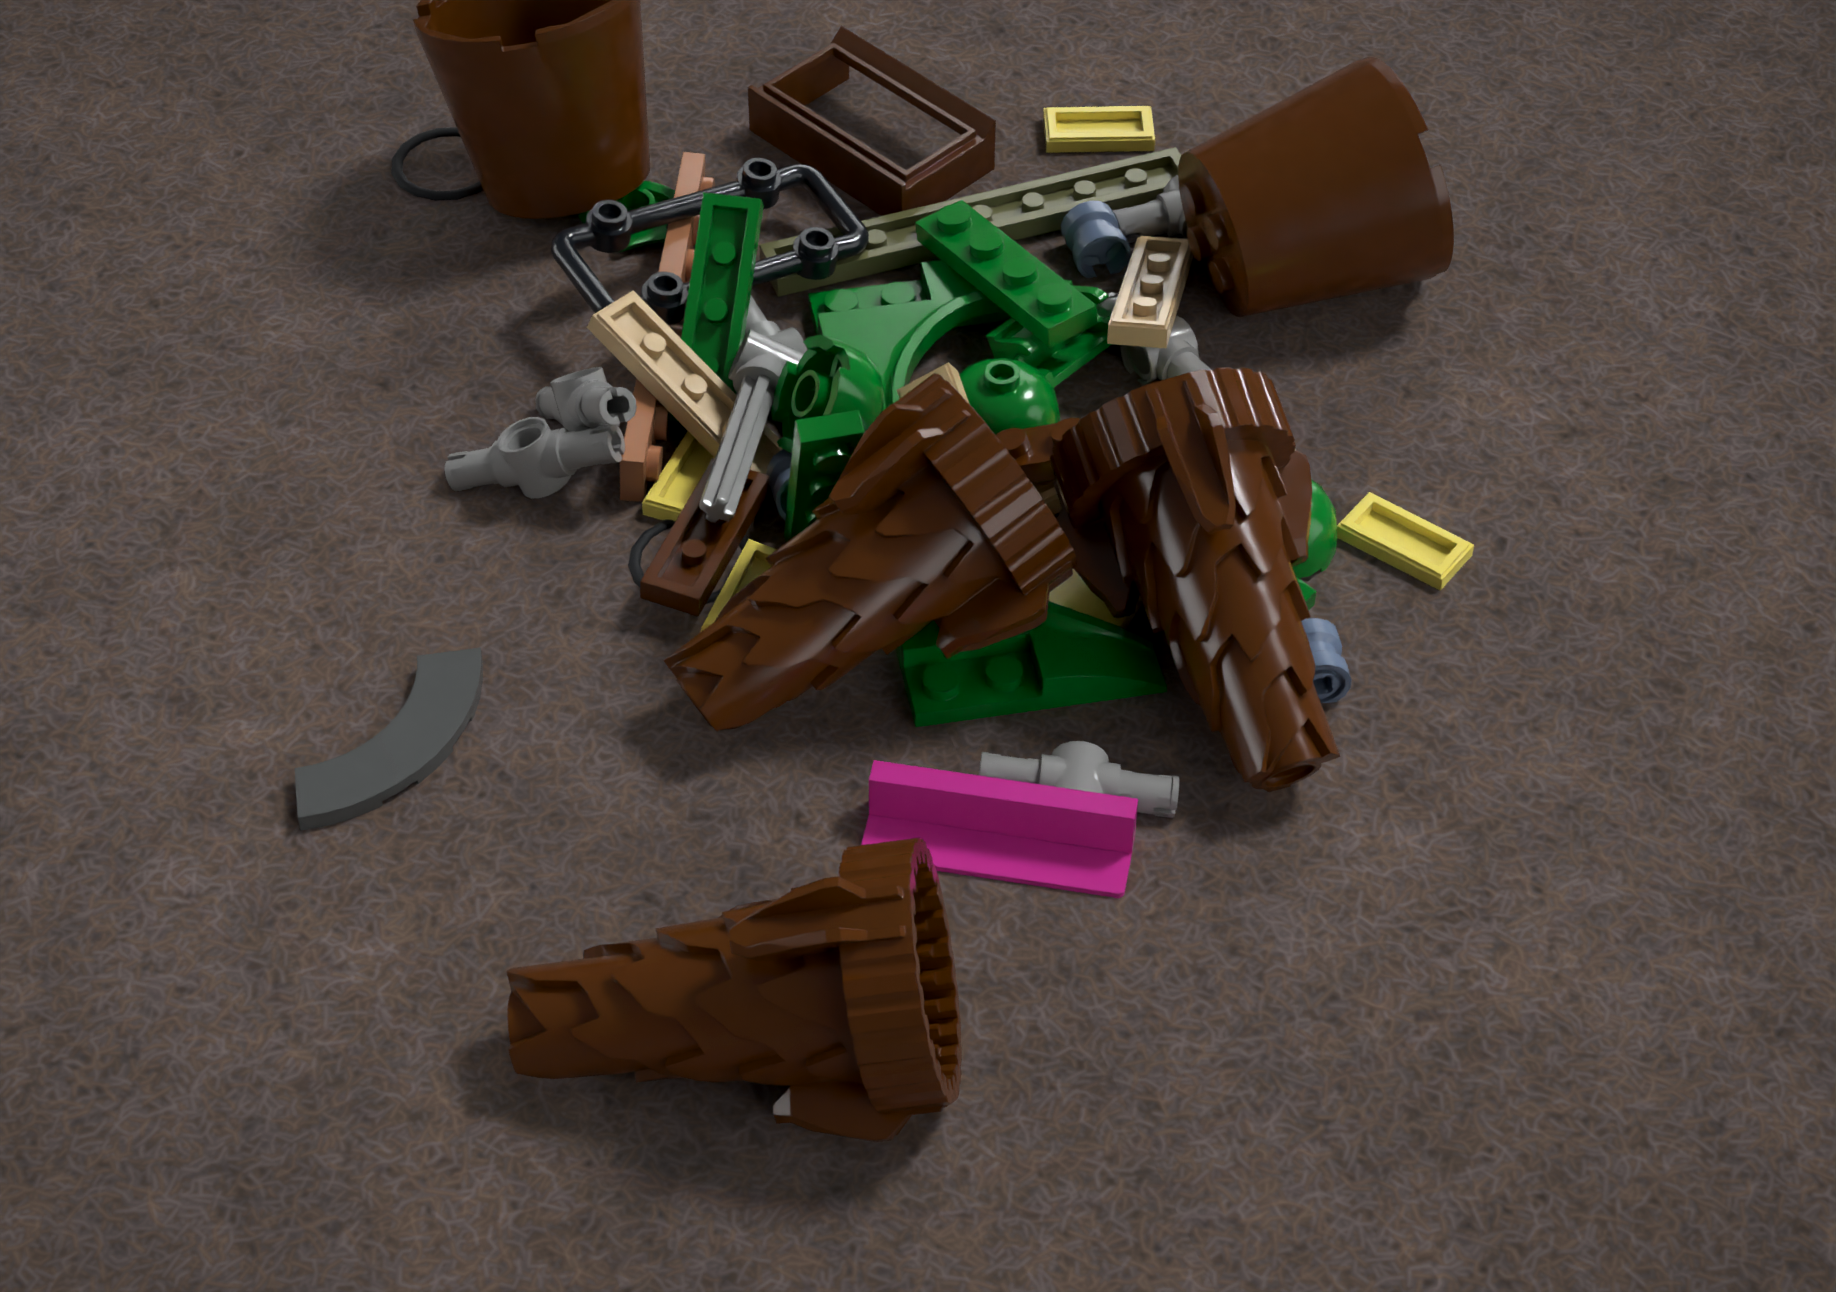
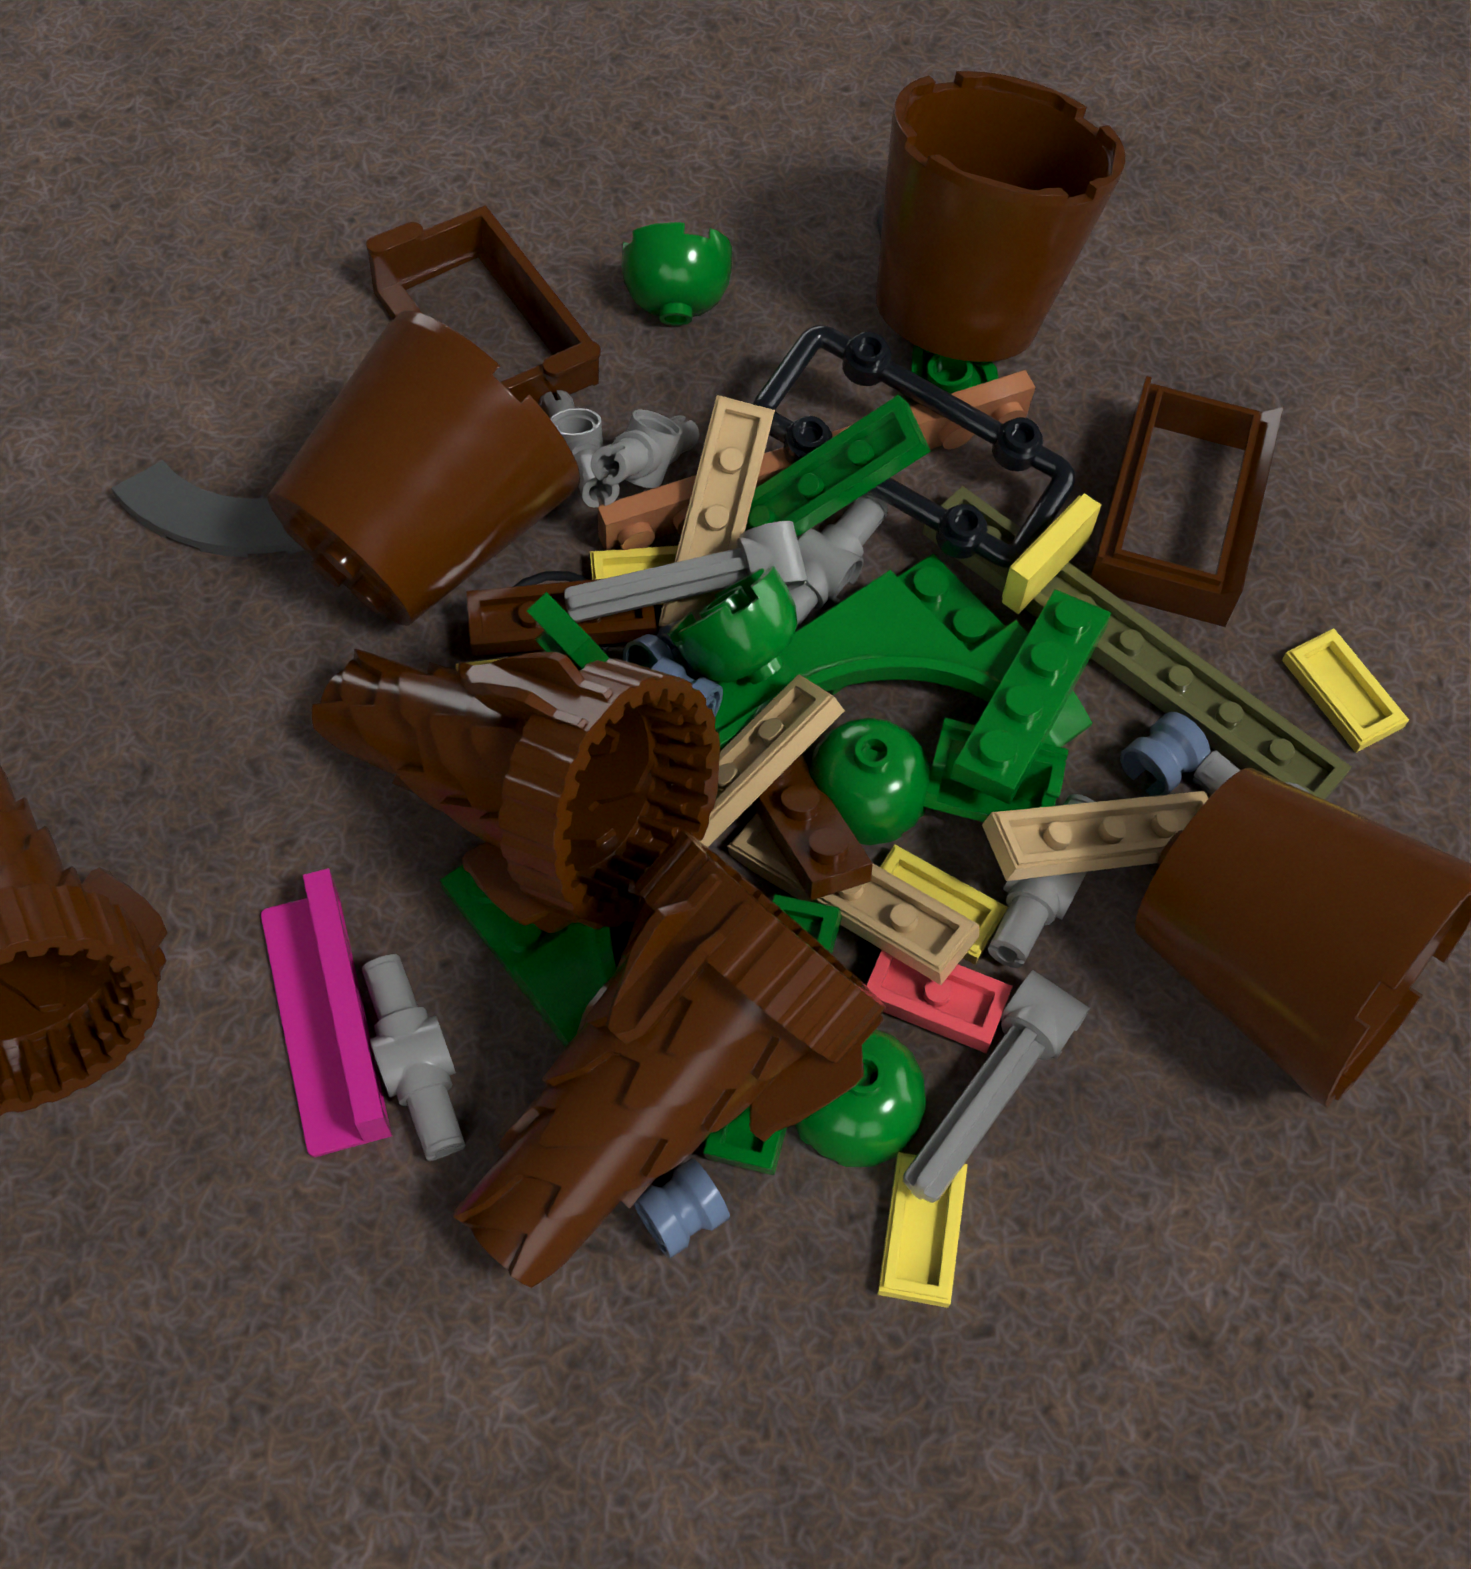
camera: 60 degrees right, 15 degrees up
none -> reddish brown cone [267,311,580,626]
none -> reddish brown piece [366,205,601,403]
none -> green cylinder [622,222,732,326]
none -> light grey axle [903,970,1091,1203]
none -> light yellow tile [1002,493,1101,614]

